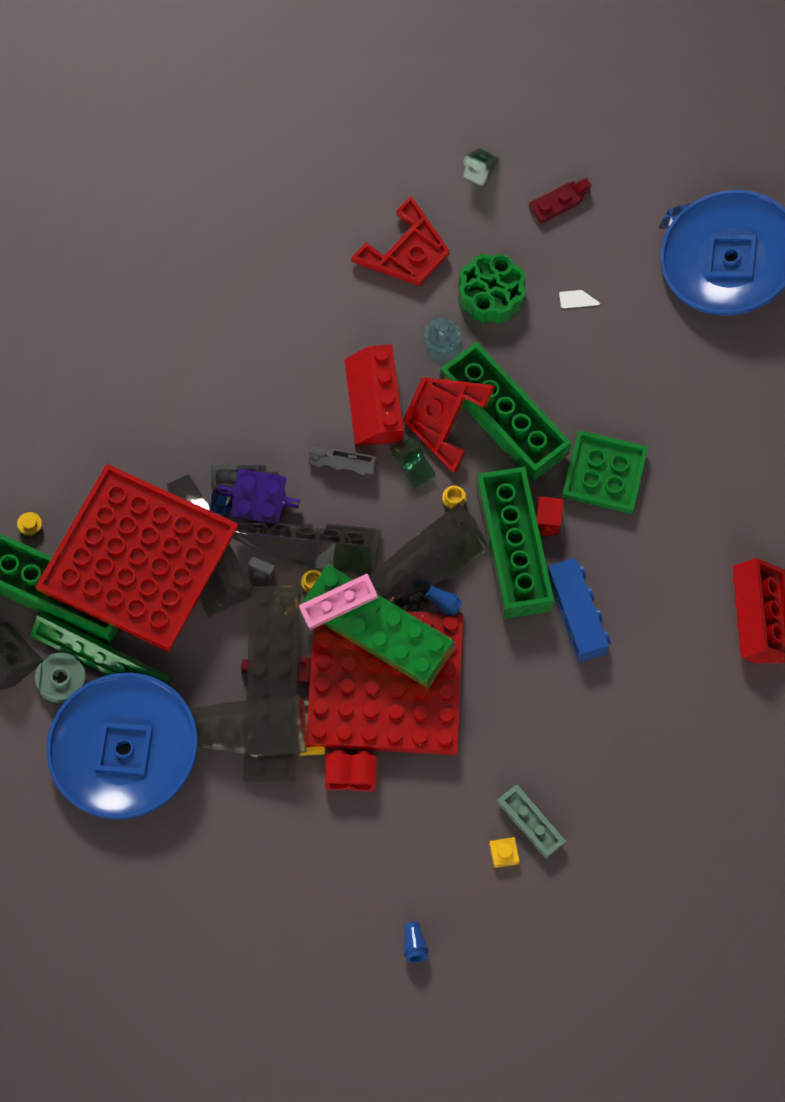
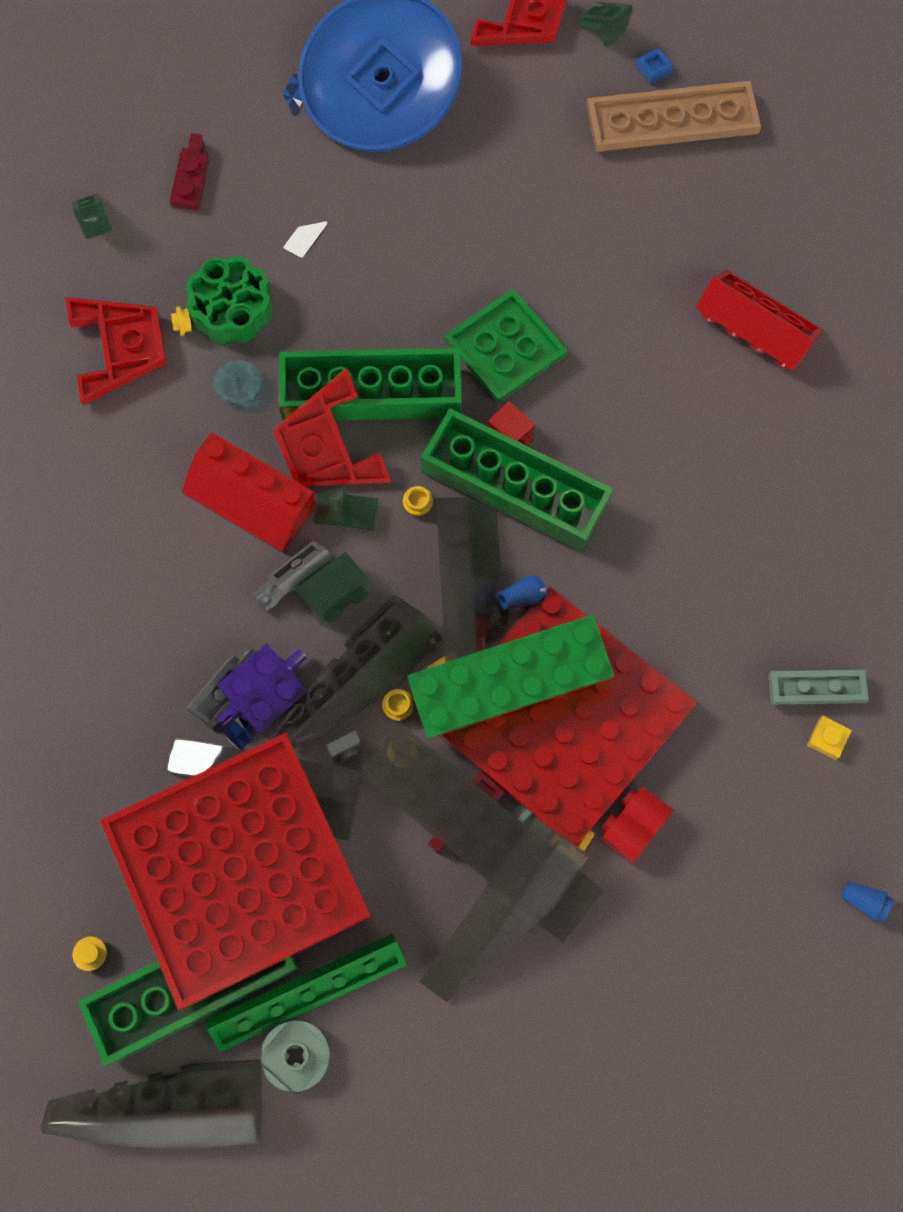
camera: 50 degrees left, 5 degrees up
blue dish [46,673,198,820] -> none
bright pink plate [299,574,378,630] -> none
blue brick [547,558,611,662] -> none
none -> yellow plate [171,306,192,336]
none -> clear green brick [296,552,370,625]

